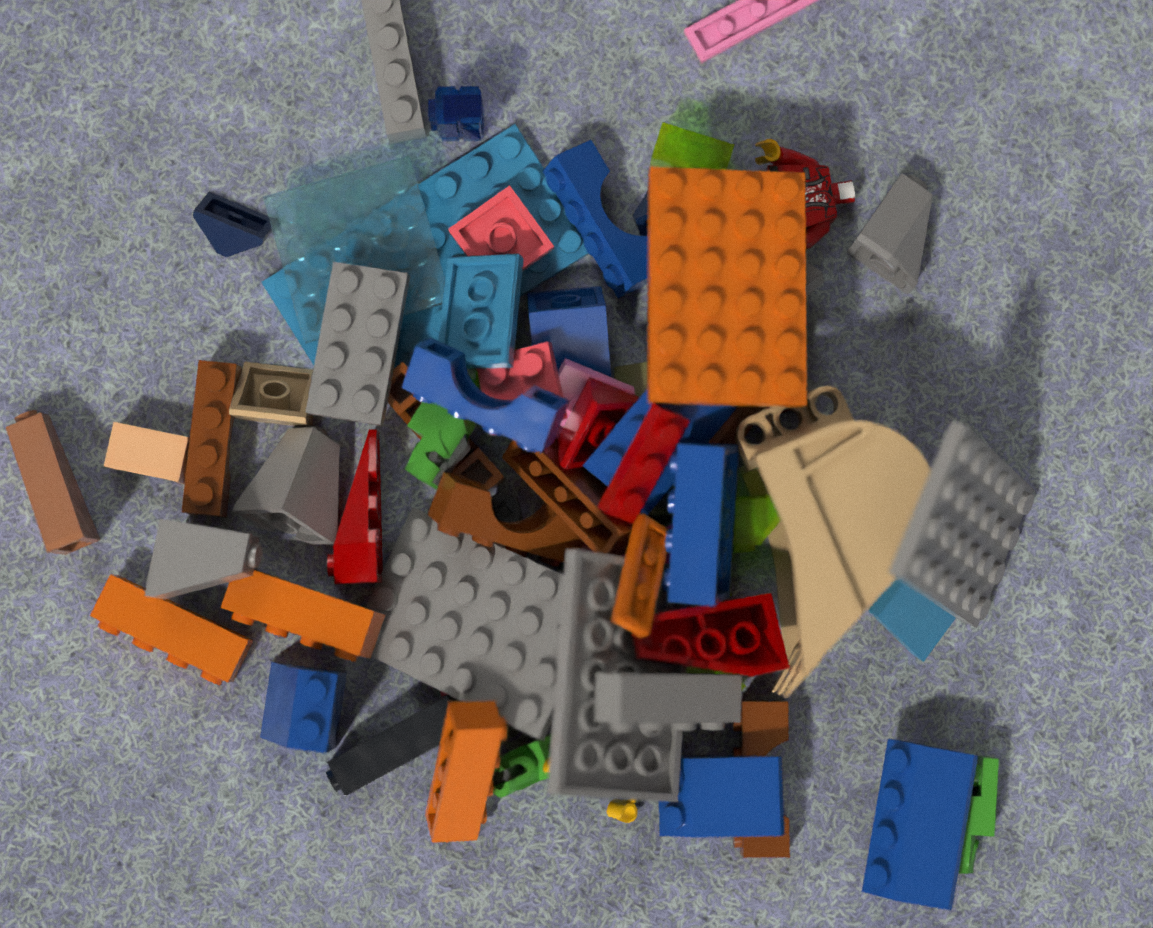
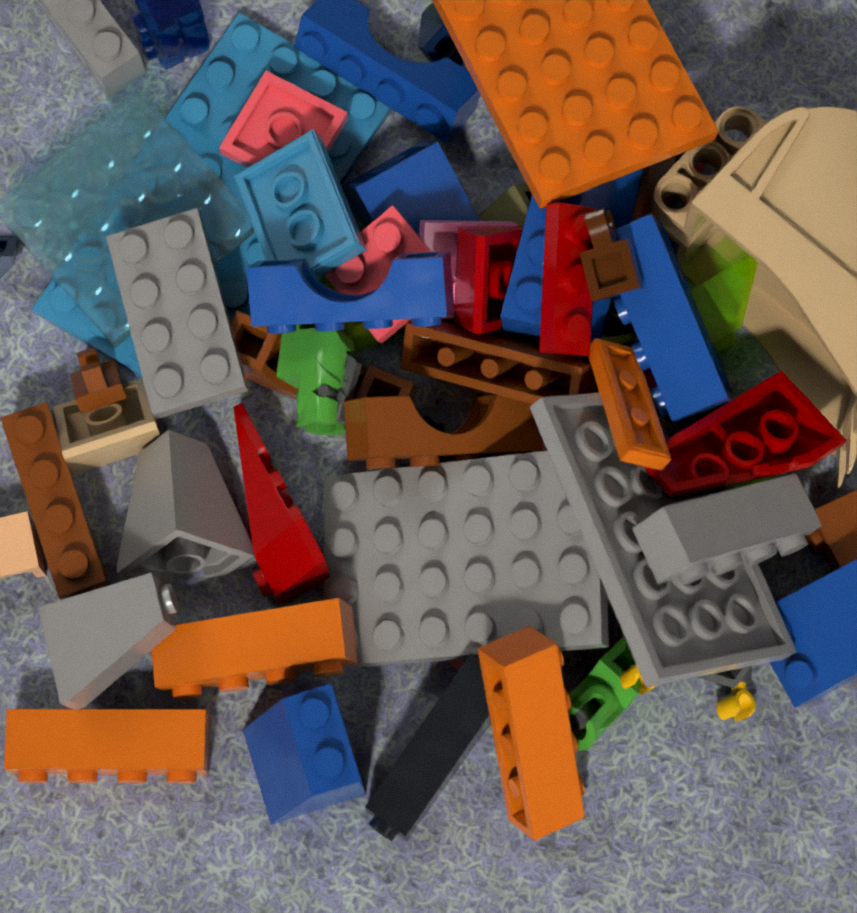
camera: 15 degrees left, 10 degrees down
none -> dark orange tile [69,347,127,414]
none -> reddish brown plate [579,209,644,302]

